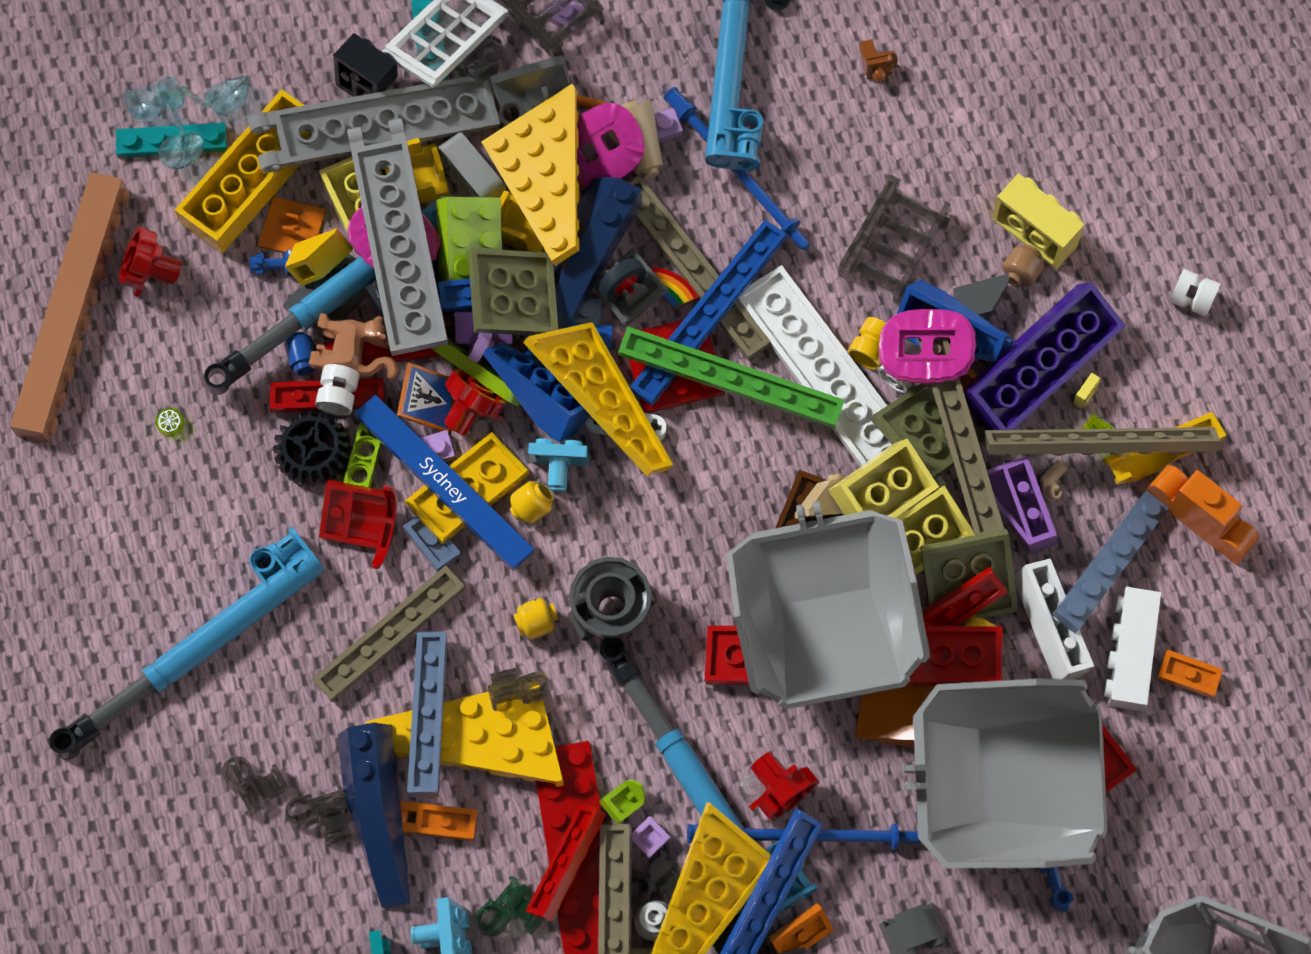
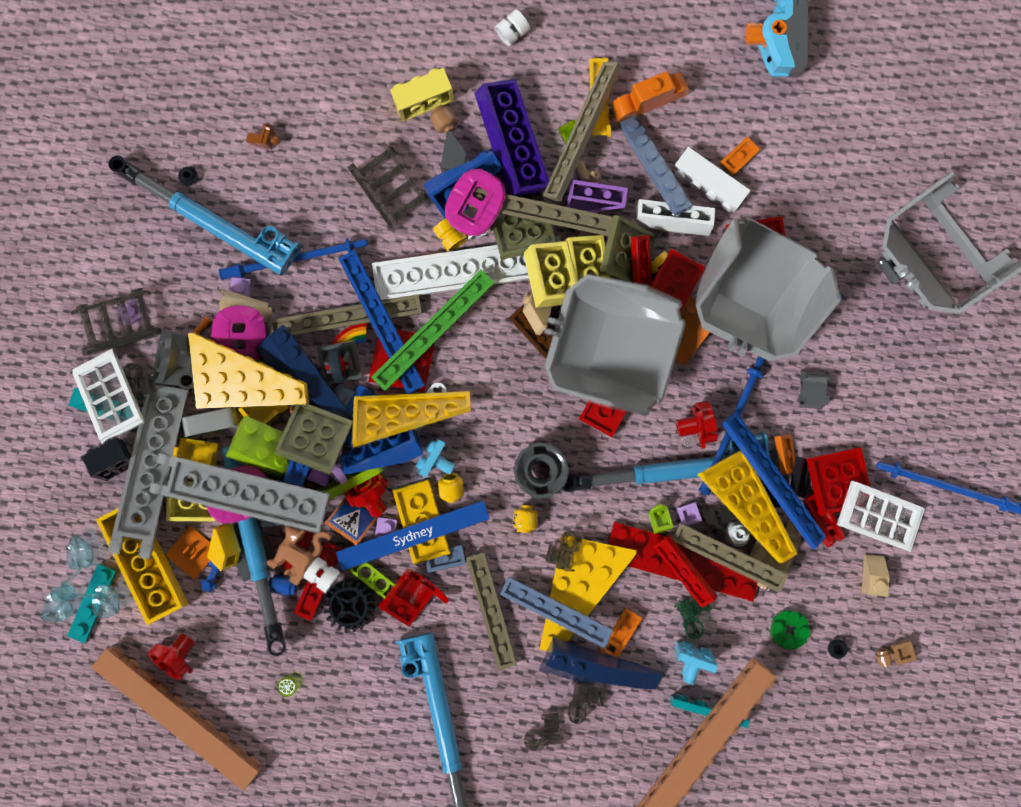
camera: 70 degrees left, 15 degrees up
light yellow tile [1073,373,1100,409] -> none

